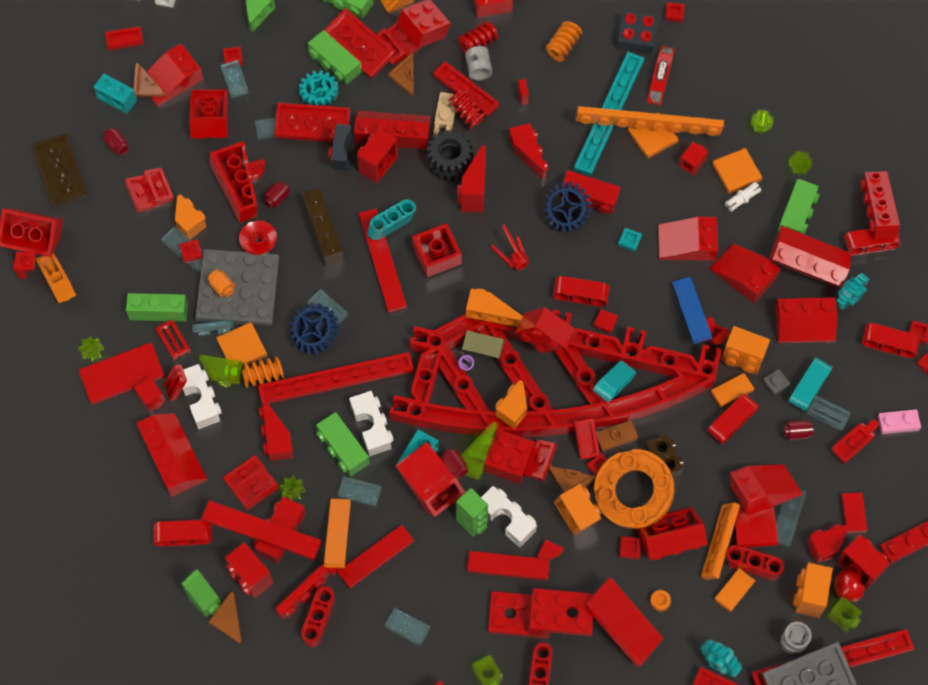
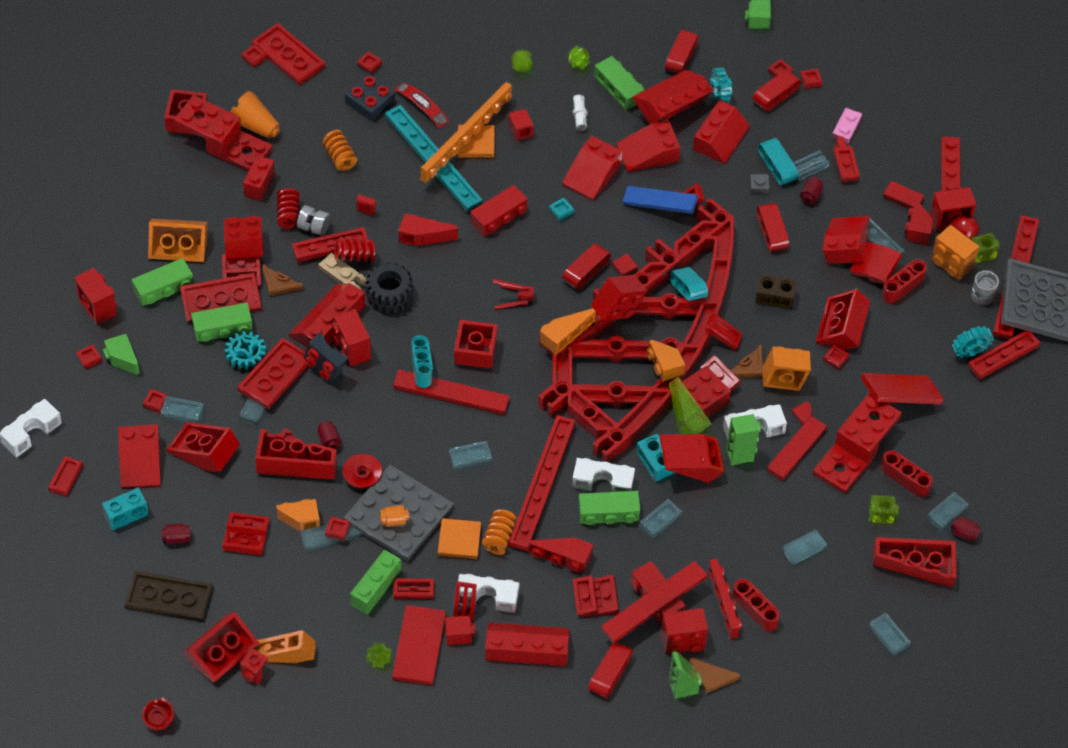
camera: 60 degrees left, 10 degrees down
dark orange tile [134,64,166,98] -> none
clear light blue plate [192,320,234,336] -> none
clear neon green slope [199,355,243,387] -> none
clear neon green gear [280,475,305,500] -> none
dark blue gear [289,303,341,355] -> none
dark brown brick [302,188,344,267] -> none
orange tile [324,499,351,568] -> none
red tile [338,525,414,589] -> none
dark red brick [441,449,469,479] -> none
red slope [458,145,486,212] -> none
medium lavender hinge [459,355,474,370] -> none
olive tile [462,331,505,359] -> none
dark blue gear [542,182,593,232] -> none
red tile [587,453,608,476] -> none
orange plate [594,449,675,529] -> none
dark orange plate [596,420,639,452] -> none
orange tile [650,590,671,612] -> none
orange tile [701,502,740,580] -> none
orange tile [710,373,754,408] -> none
orange tile [712,148,763,193] -> none
orange tile [714,568,755,613] -> none
orange brick [721,326,770,374] -> none
red brick [860,171,900,239] -> none

